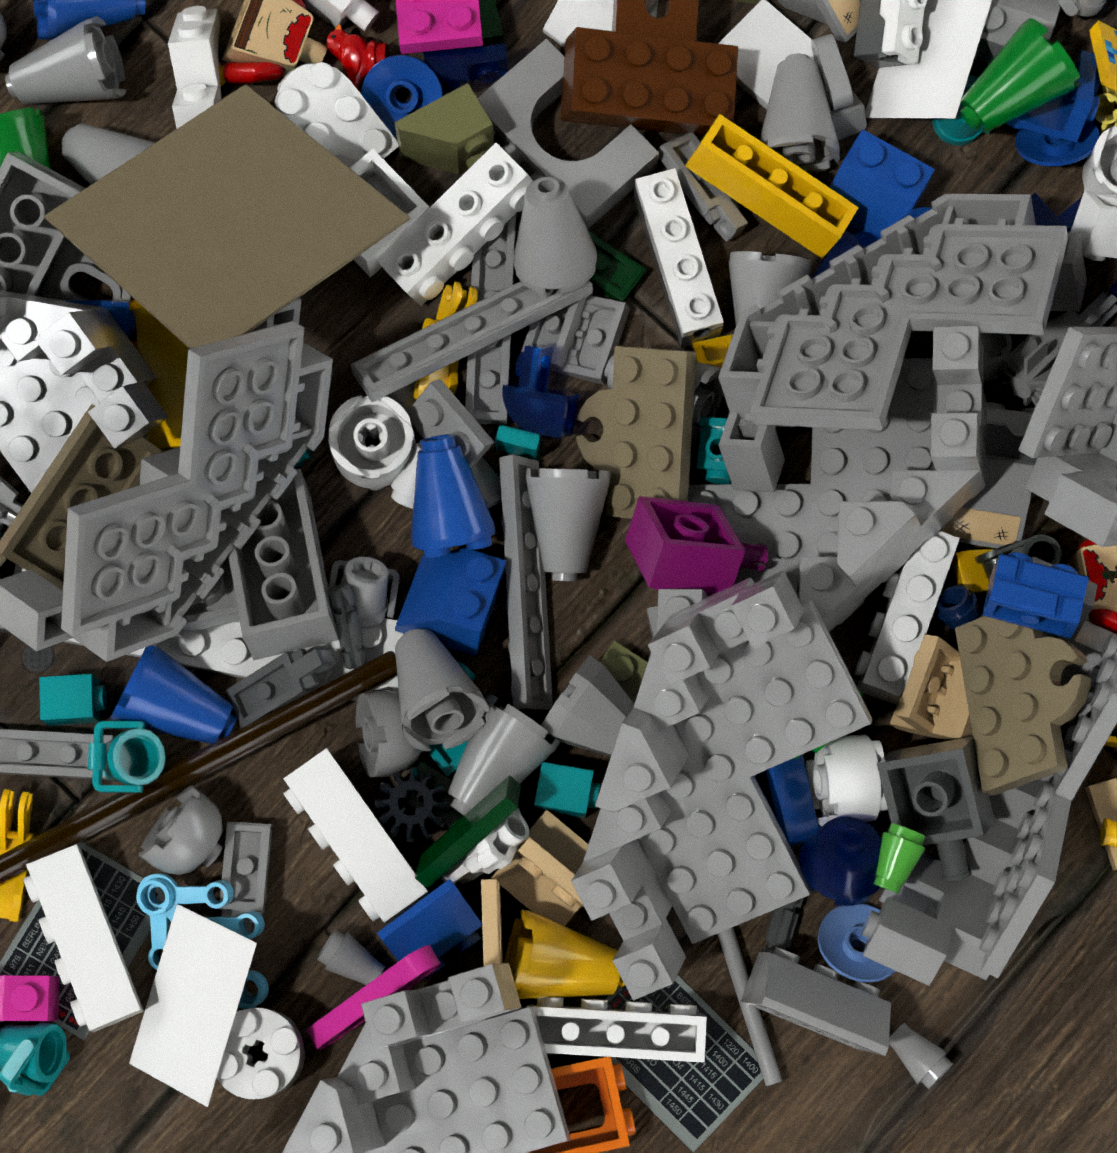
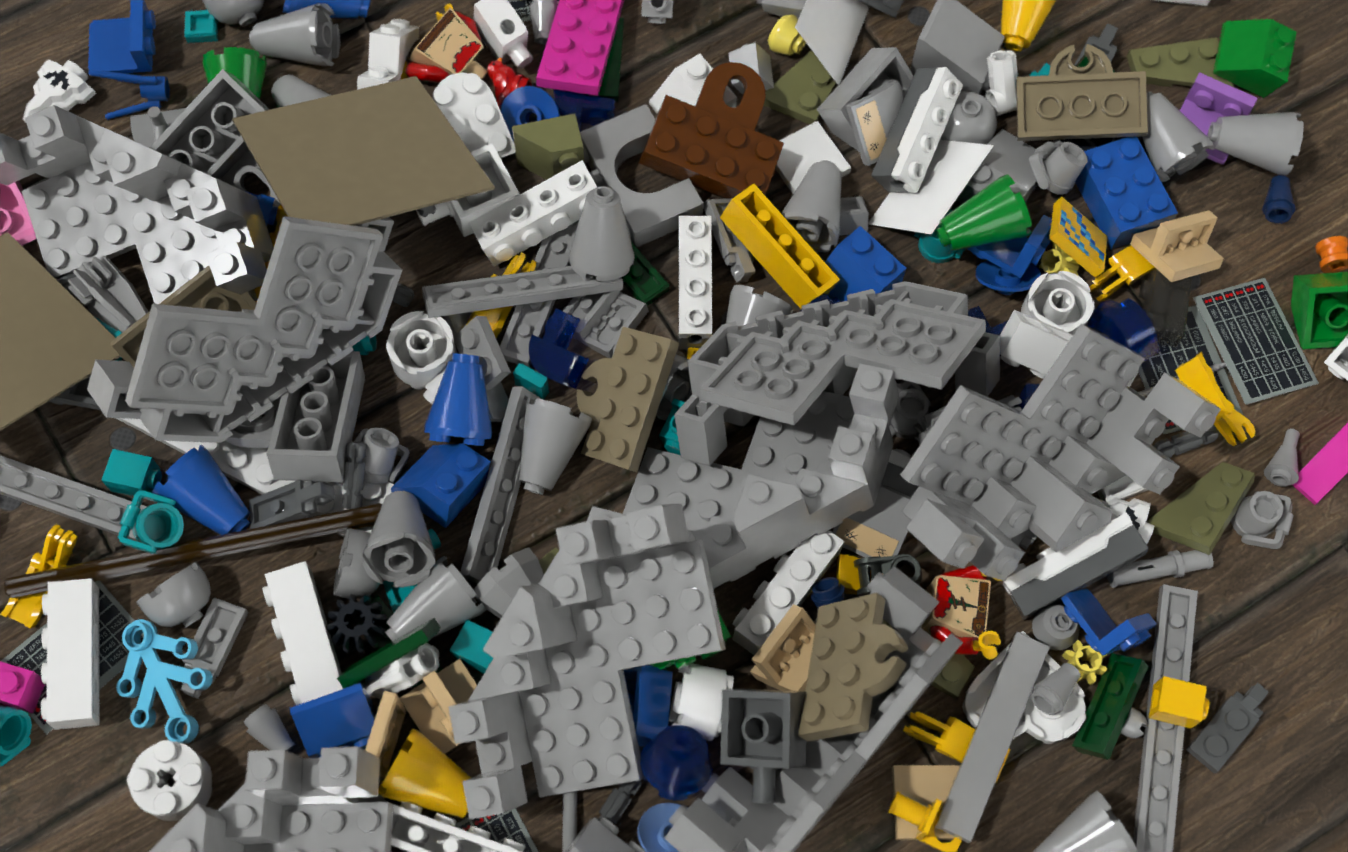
camera: 15 degrees right, 10 degrees down
white sticker [129,904,257,1107] -> none
dark pink beam [306,945,441,1051] -> none
magenta brick [625,496,768,596] -> none
light grey beam [811,34,854,111] -> none
bright green cone [874,823,926,894] -> none
blue brick [982,552,1089,639] -> none

